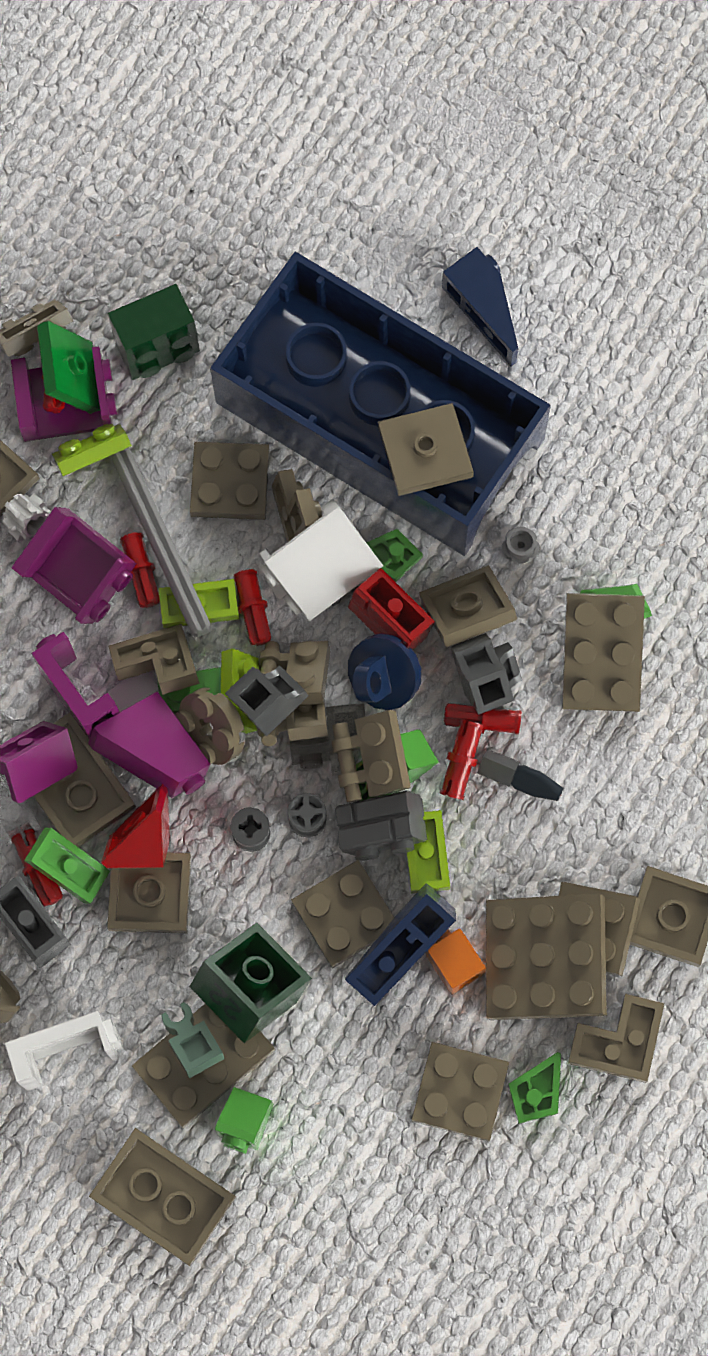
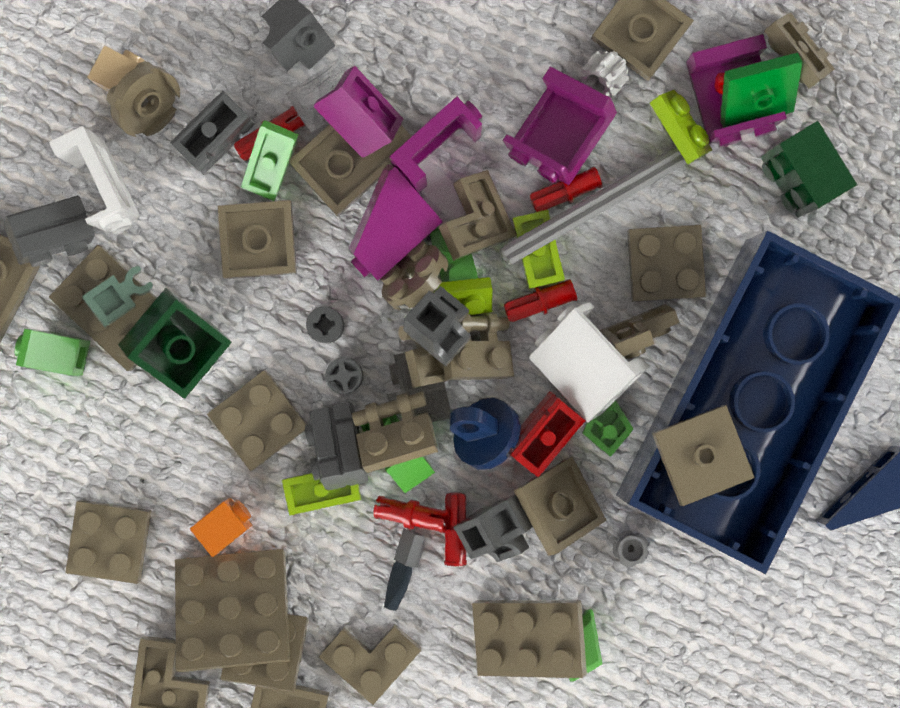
camera: 80 degrees right, 15 degrees up
red slope [101,783,170,868] -> none
dark blue slope [345,883,456,1006] -> none
bright green piece [508,1052,561,1124] -> none
none -> dark grey brick [3,195,95,267]
none -> dark tan plate [319,624,421,705]

